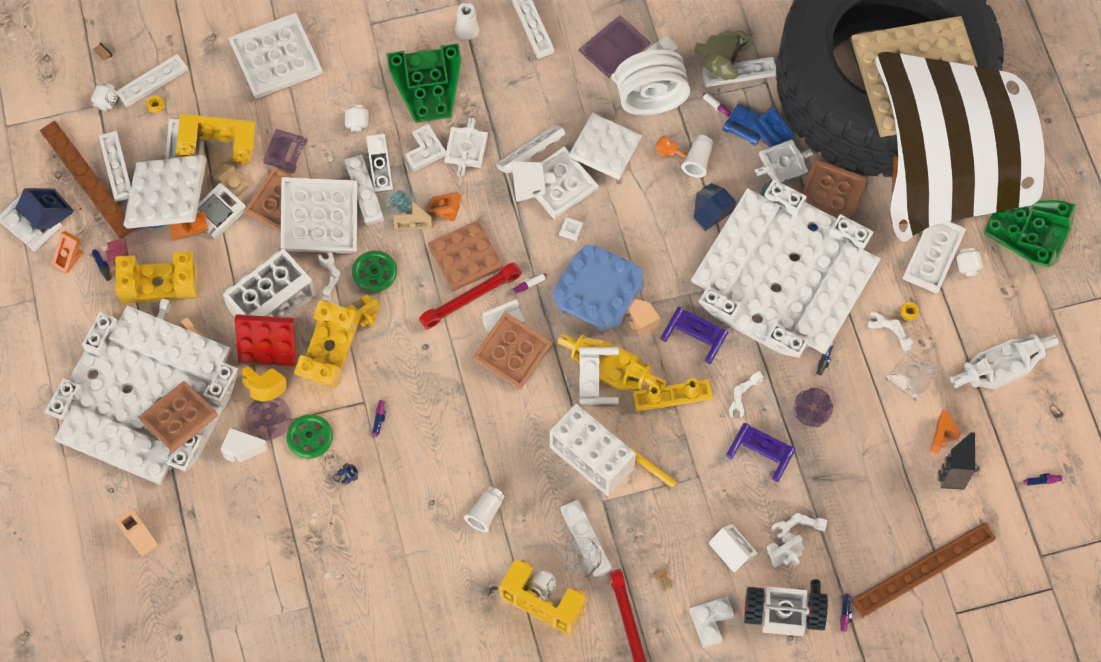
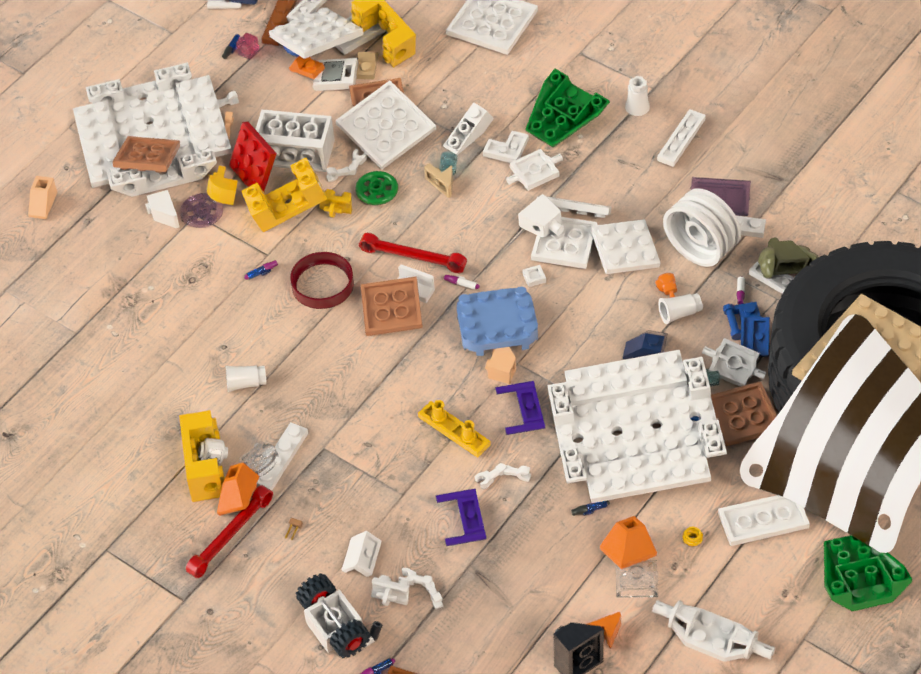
camera: 55 degrees right, 15 degrees down
orange slope [51,231,83,273] -> none
yellow plate [116,251,197,304] -> none
plate [263,129,308,173] -> none
green plate [286,414,333,459] -> none
dark blue plate [337,463,358,484] -> none
white plate [344,155,384,226] -> none
white head [345,105,369,133] -> none
orange slope [427,192,461,221] -> none
nougat plate [428,220,503,292] -> none
white brick [550,404,636,497] -> none
yellow plate [557,333,666,392] -> none
white plate [580,347,619,405] -> none
yellow bar [630,447,677,488] -> none
white plate [689,596,734,648] -> none
clear purple plate [794,388,833,427] -> none
white piece [868,312,913,352] -> none
white head [957,248,983,277] -> none
none -> orange slope [217,463,260,516]
none -> dark red piece [290,252,354,309]
none -> orange slope [600,516,657,569]

